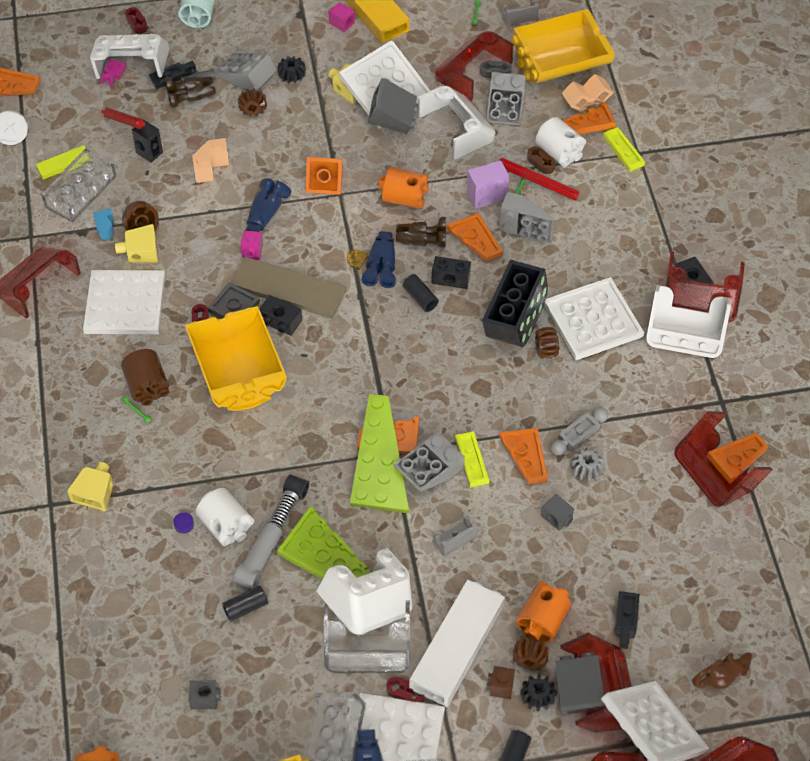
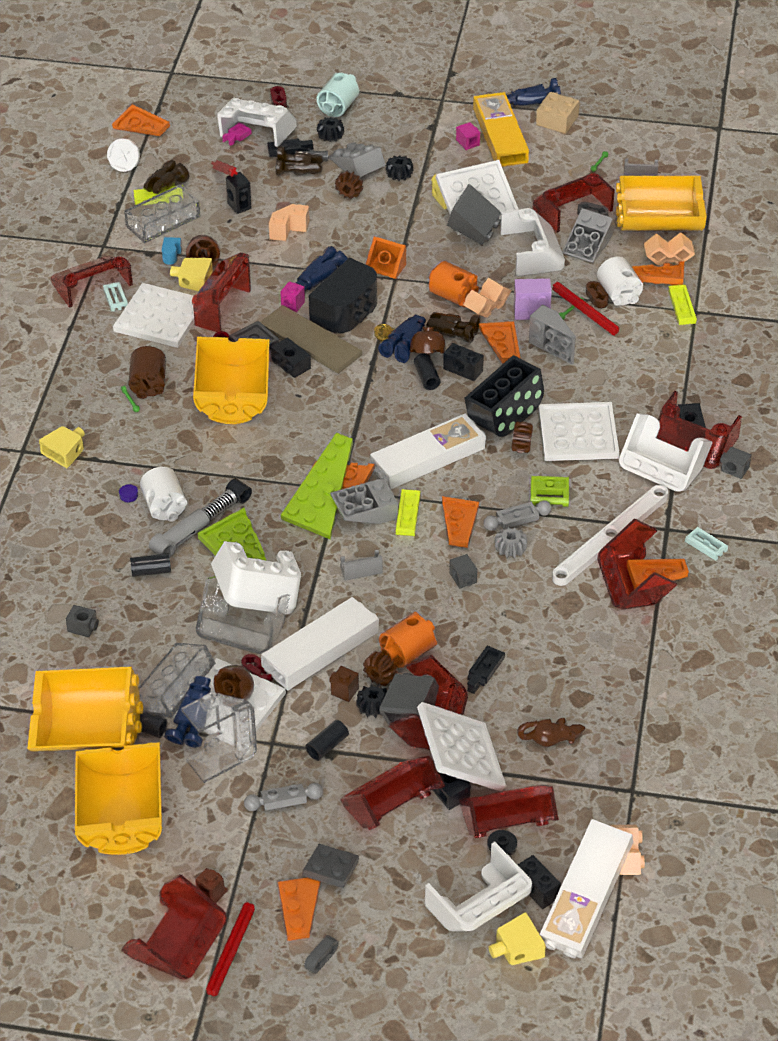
camera: 20 degrees right, 10 degrees down
none -> light aqua tile [103,282,128,312]
none -> dark brown piece [143,160,190,195]
none -> clear red windscreen [192,252,251,332]
none -> reddish brown cylinder [213,665,254,707]
none -> black brick [308,257,377,333]
none -> black gear [317,117,344,142]
none -> white brick [370,414,486,490]
none -> reddish brown cylinder [410,327,446,354]
none -> light nougat brick [463,278,512,318]
none -> lime plate [530,476,569,507]
none -> white beam [552,485,668,586]
none -> light aqua tile [685,527,728,561]
none -> dark grey brick [720,447,751,479]

